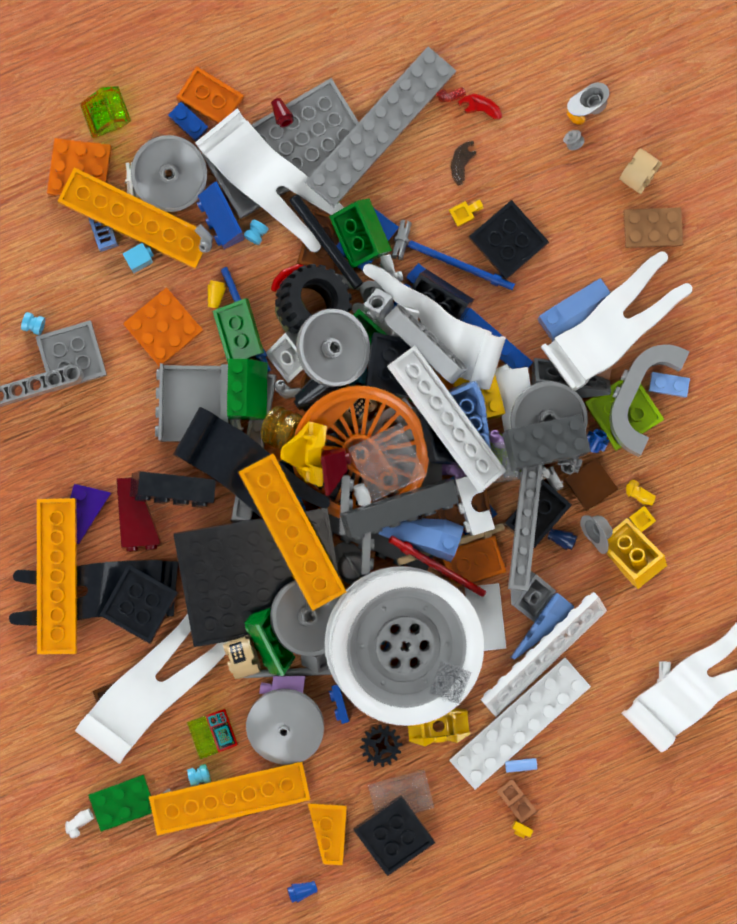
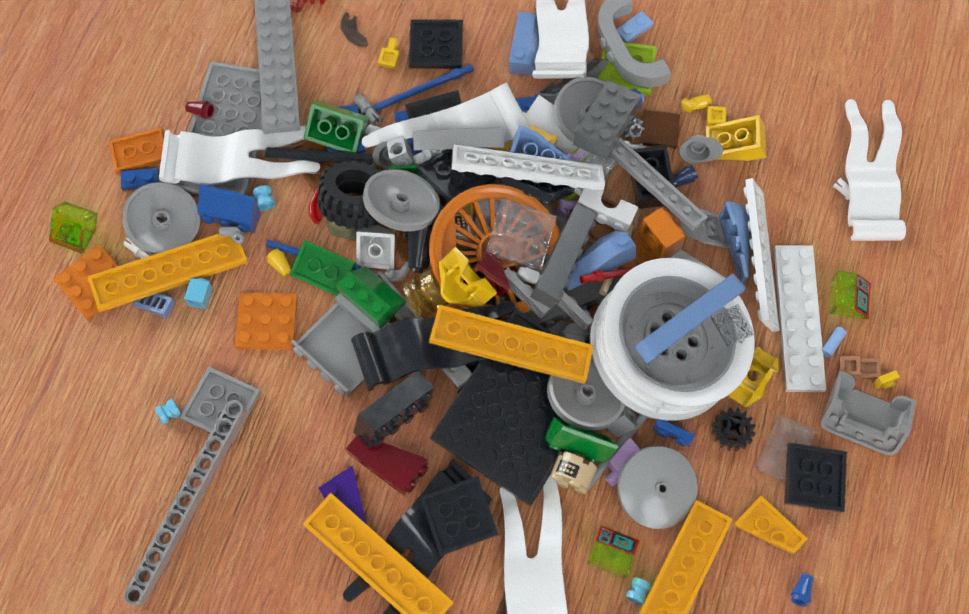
camera: 45 degrees left, 15 degrees down
none -> medium blue beam [634,273,746,363]
none -> orange brick [639,207,685,259]
none -> light grey windscreen [821,371,916,455]
none -> clear neon green slope [829,270,871,320]

